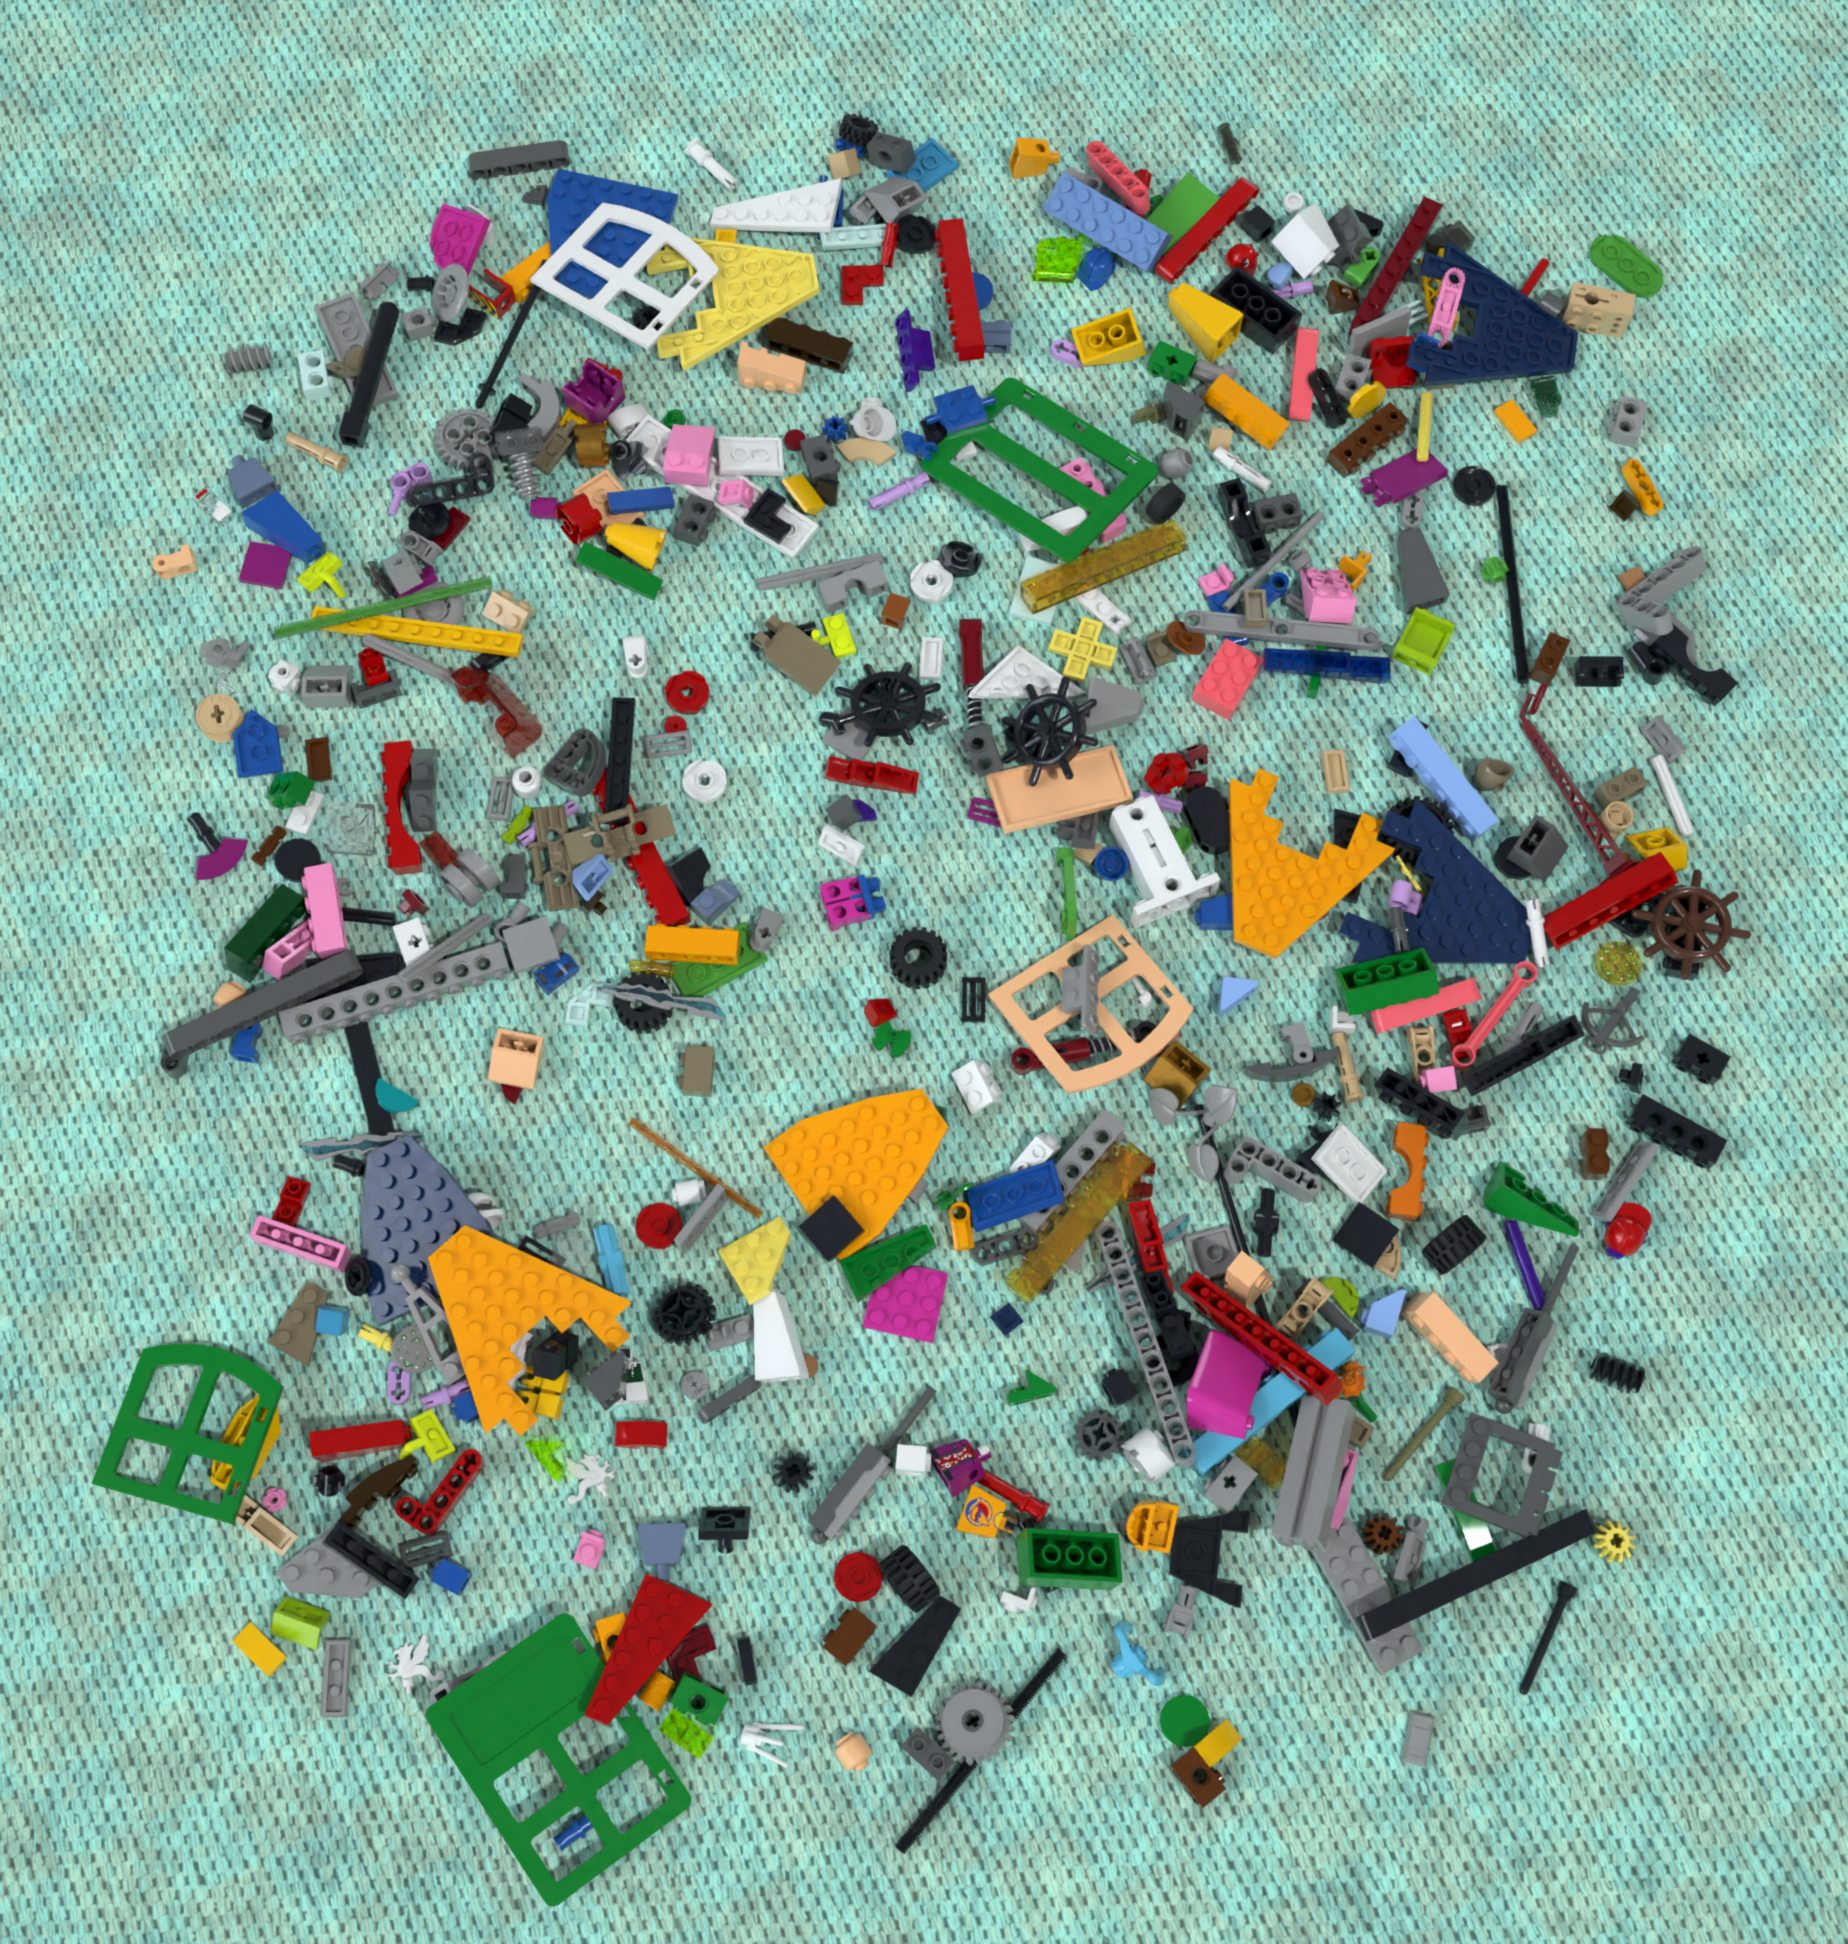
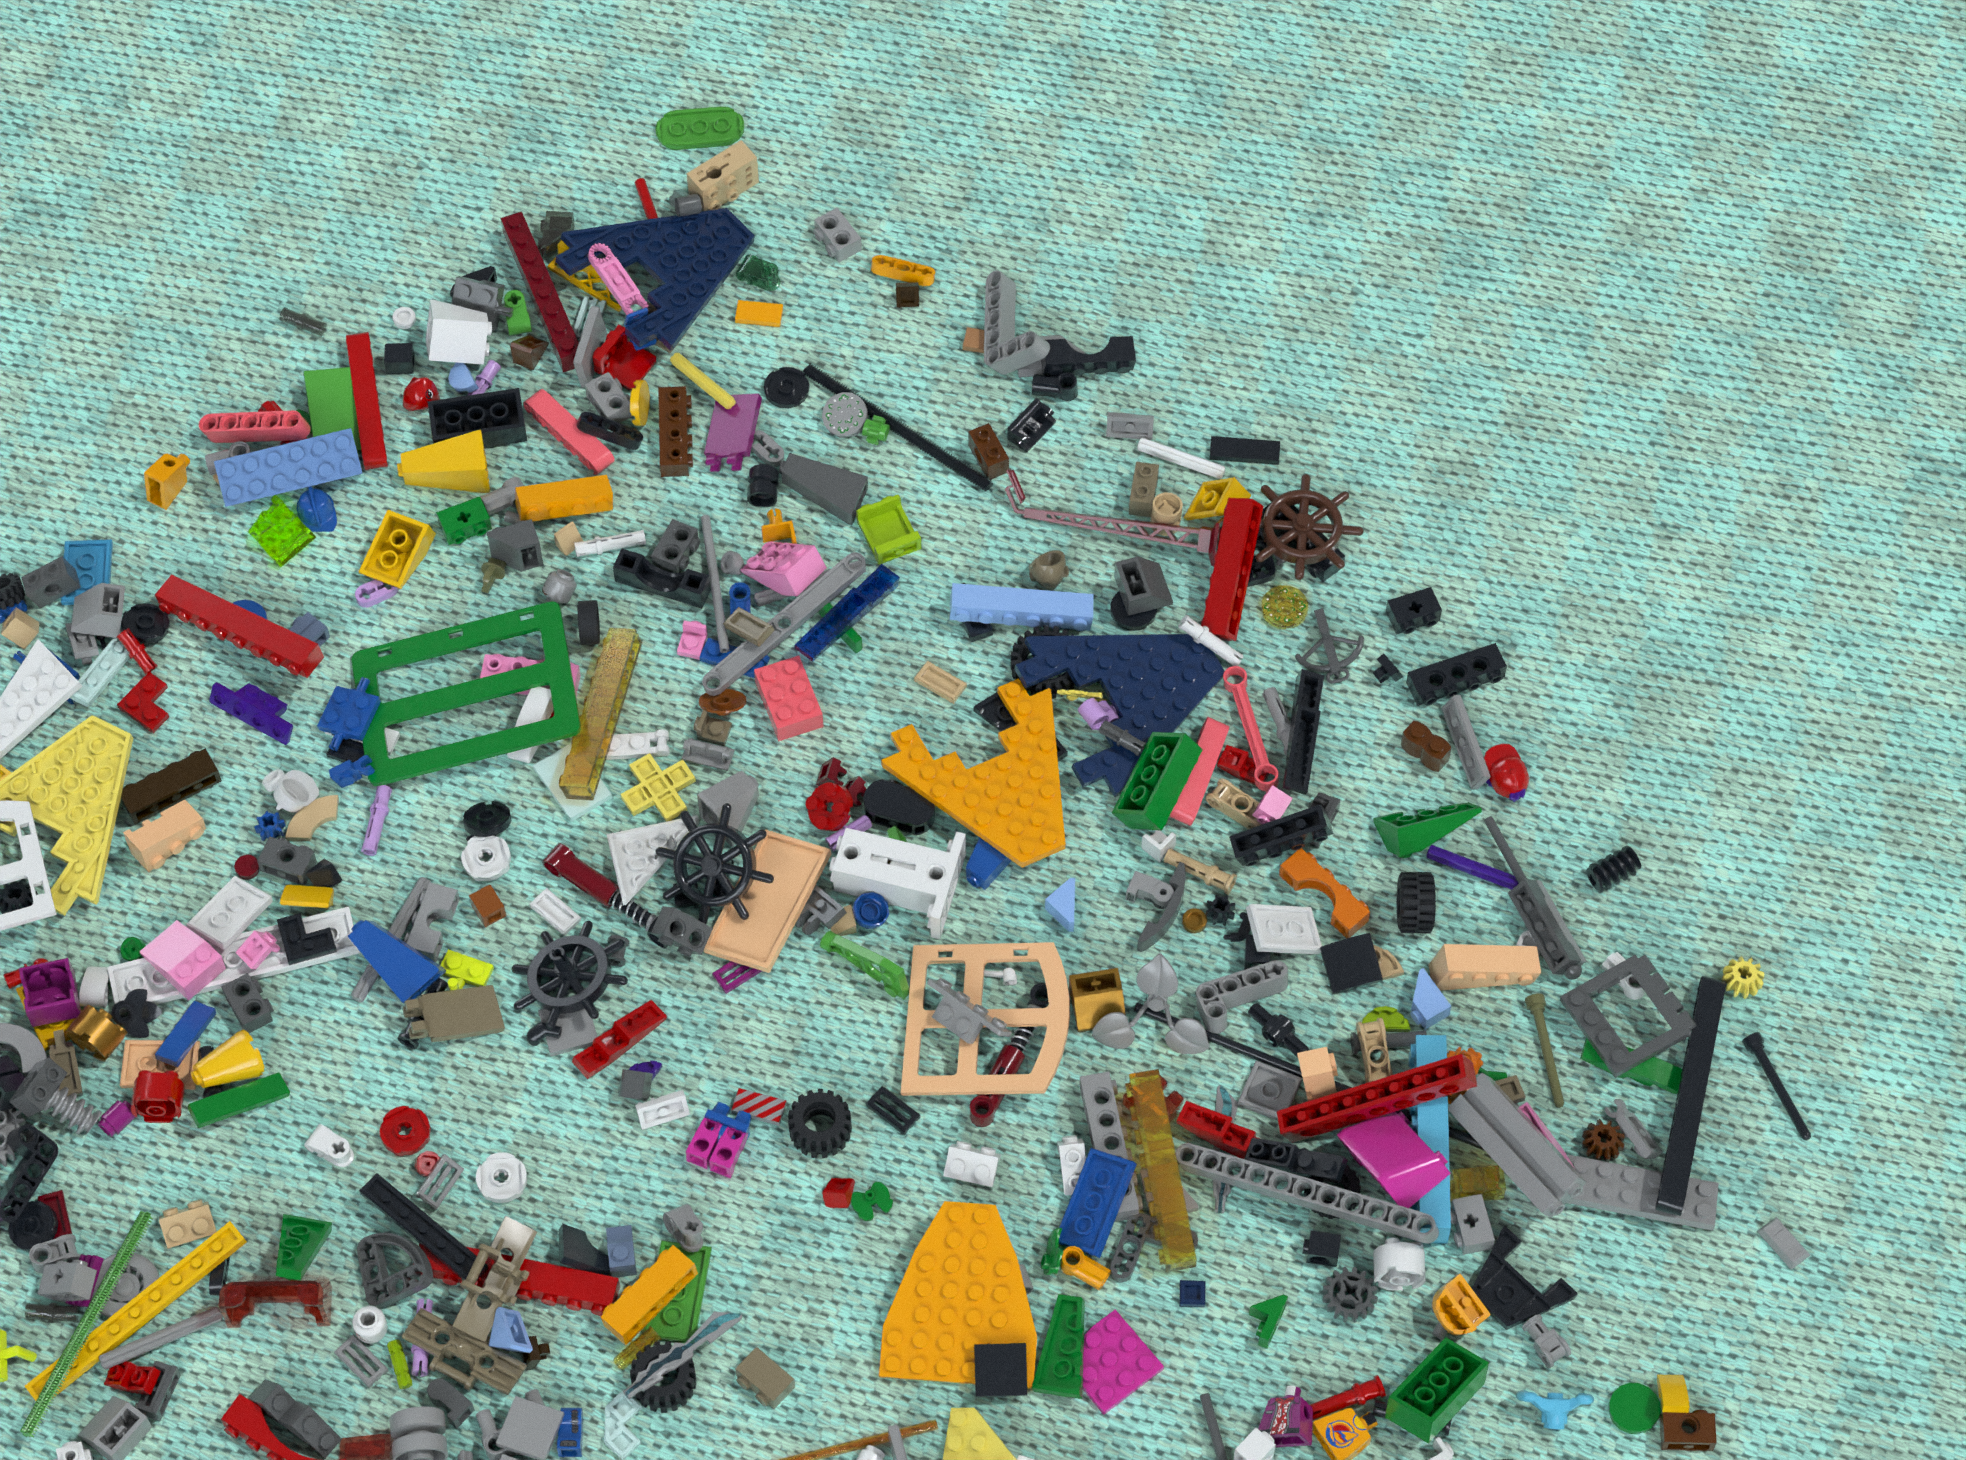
camera: 50 degrees left, 10 degrees down
none -> green wing [276,1214,332,1281]
none -> blue slope [348,920,446,1003]
none -> tile [731,1088,787,1126]
none -> black wheel [747,464,779,507]
none -> light grey tile [822,392,868,438]
none -> black tile [1209,436,1280,465]

